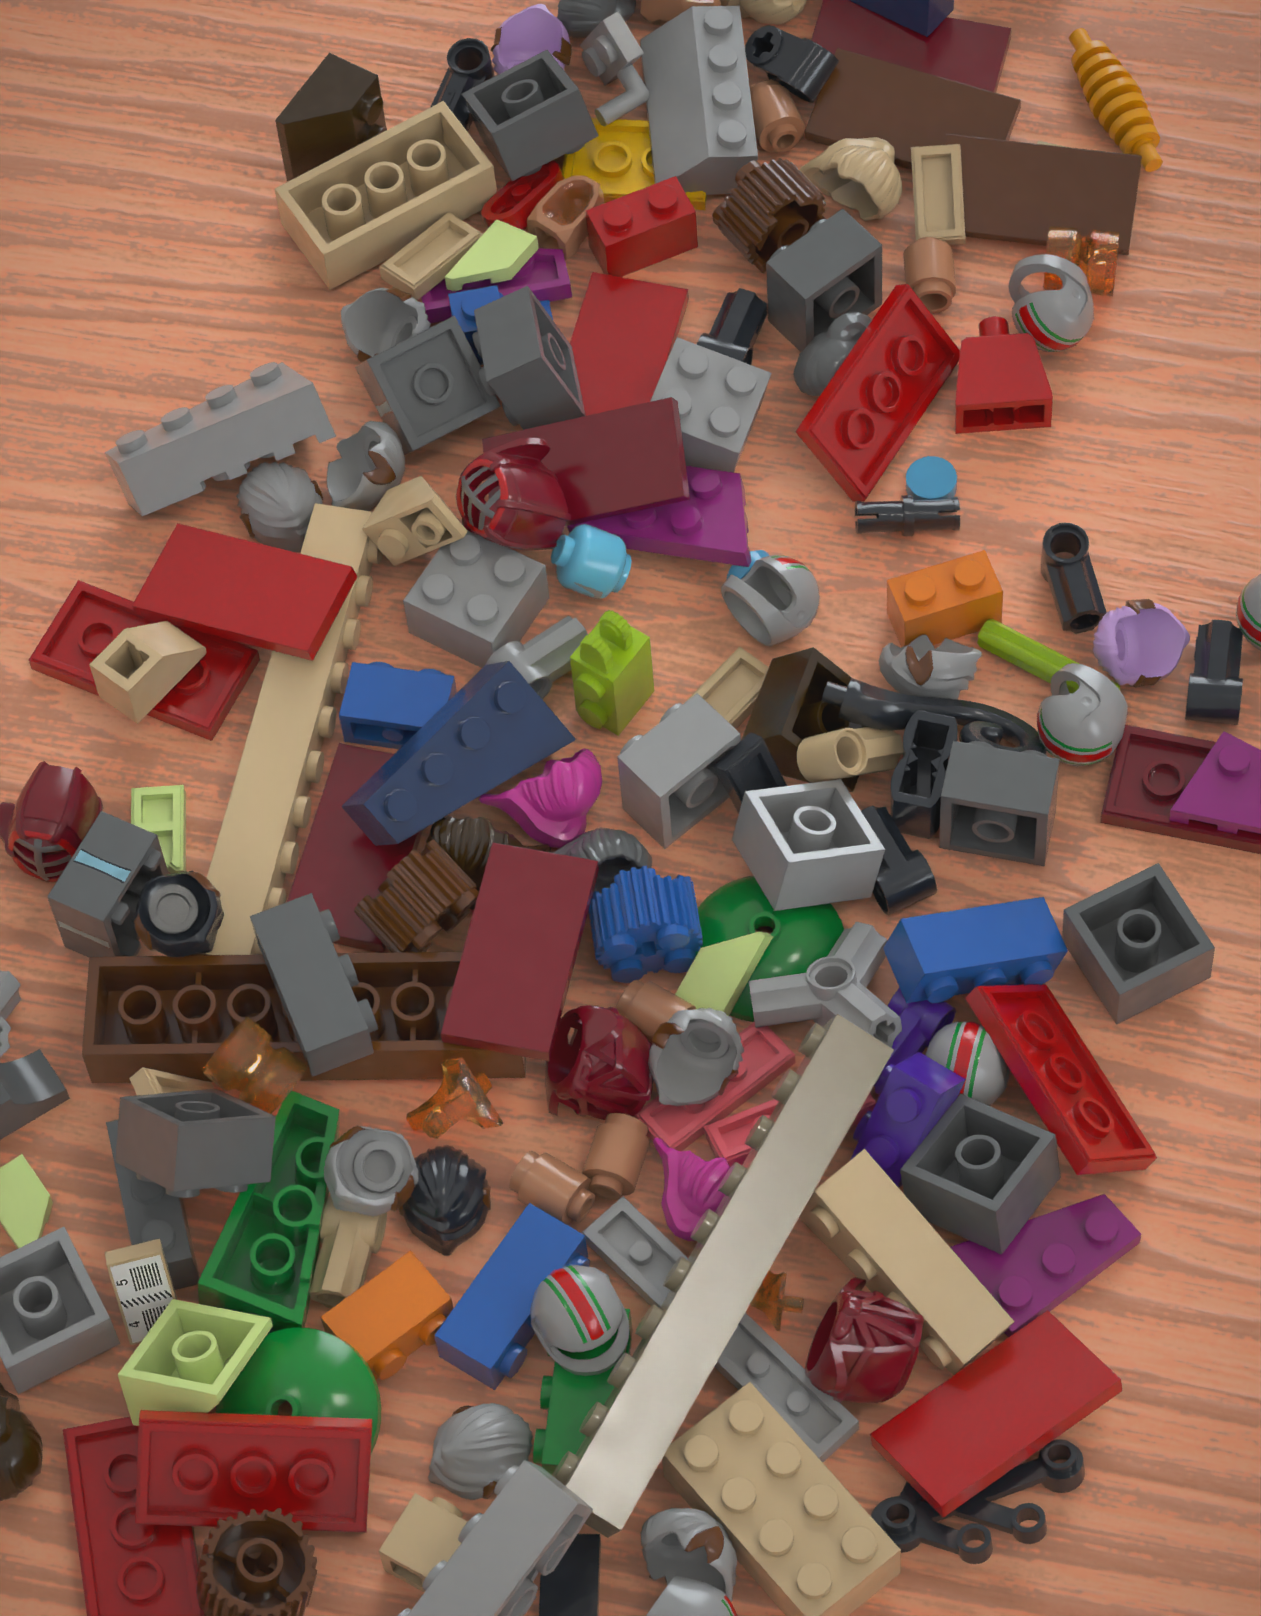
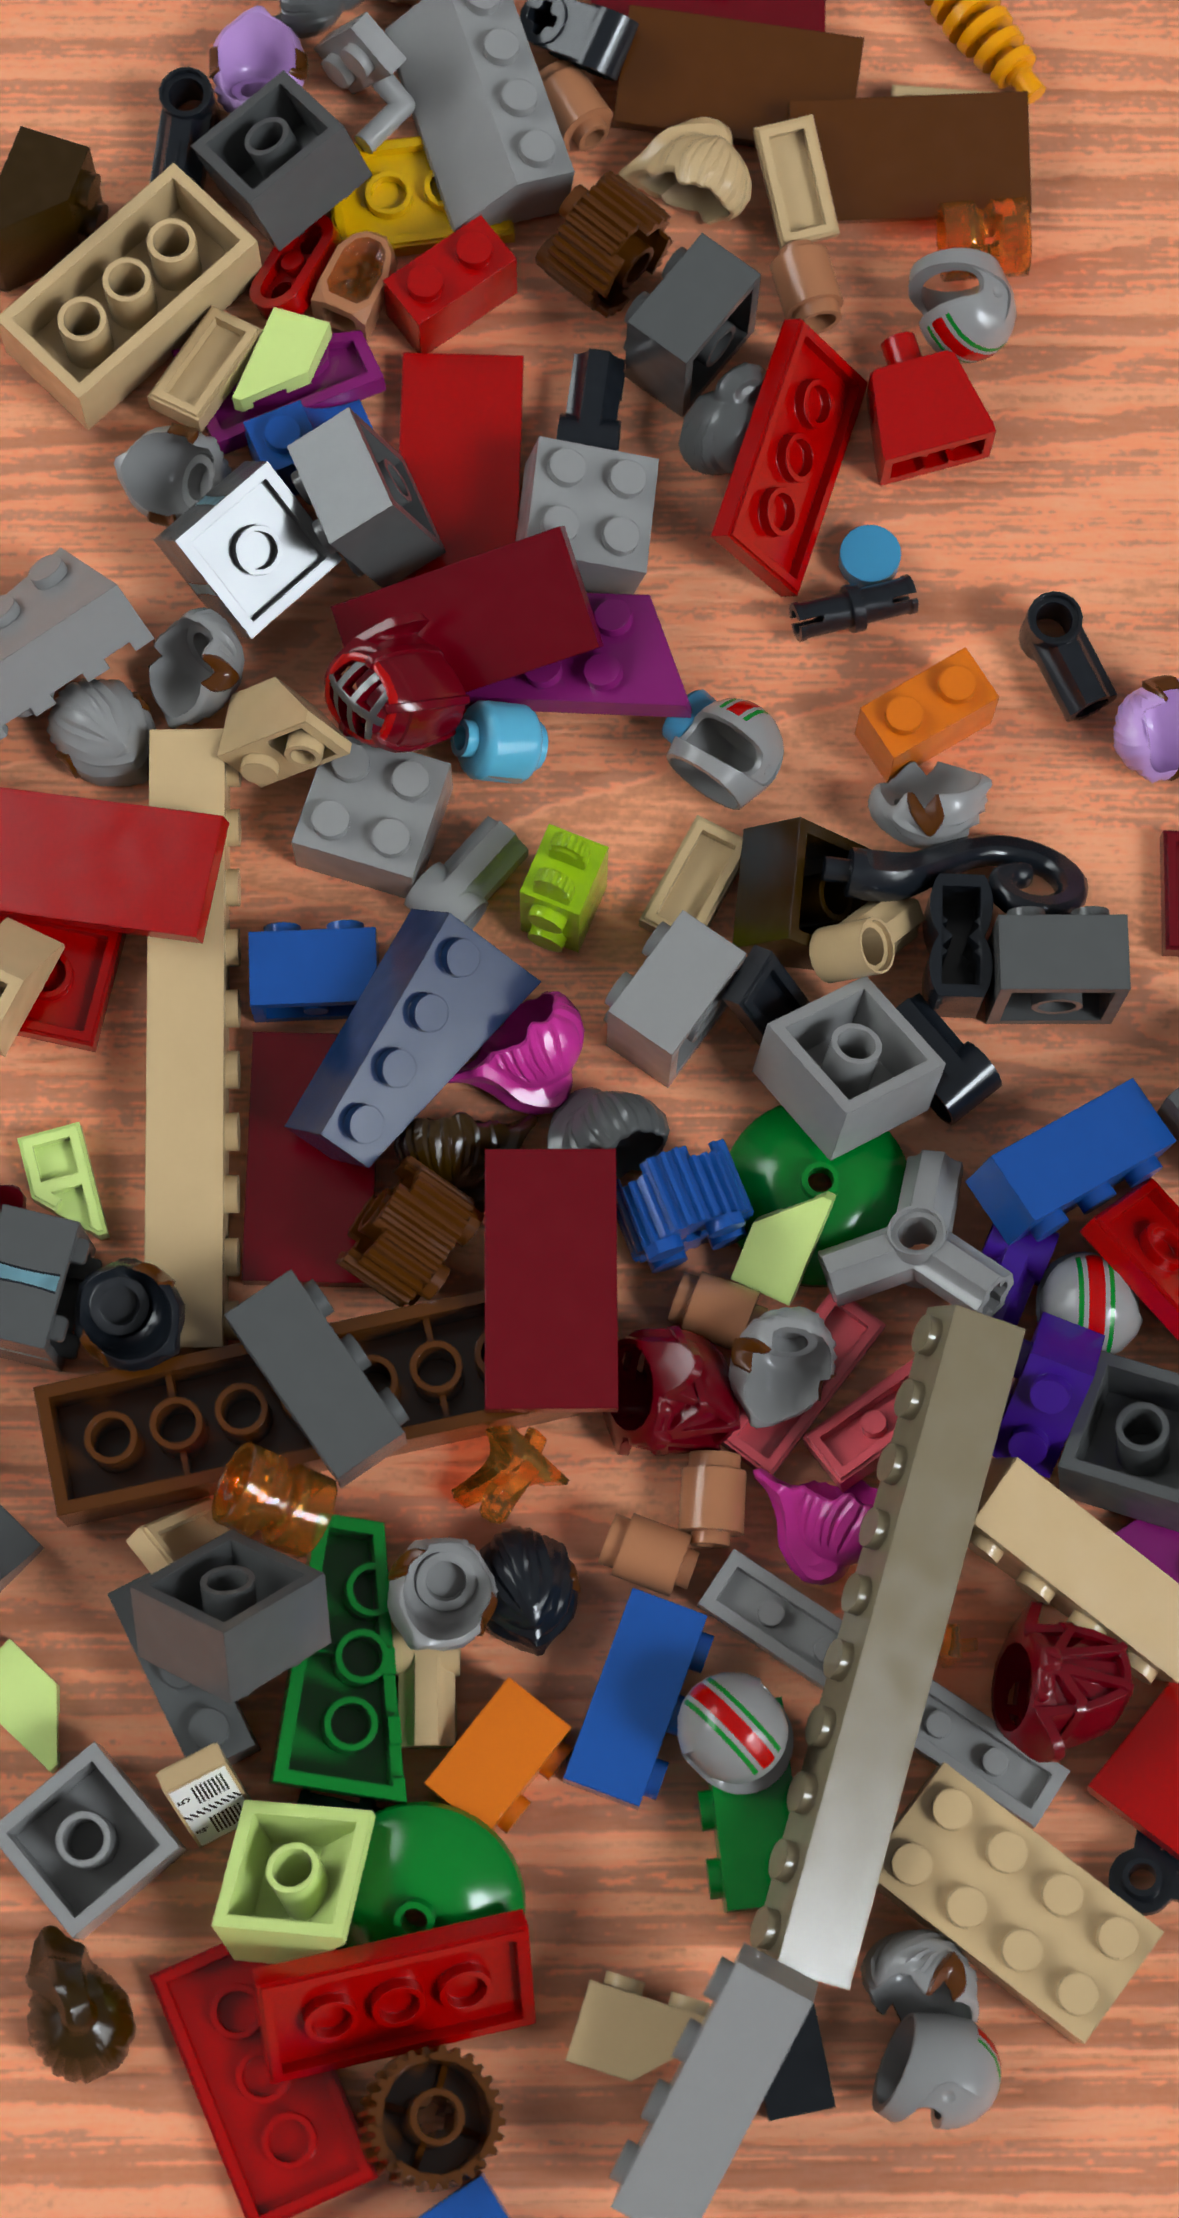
camera: 20 degrees left, 15 degrees up
light grey hair [428,1403,533,1500] -> none
lime axle [977,619,1120,694] -> none
light grey helmet [1037,663,1128,767] -> none

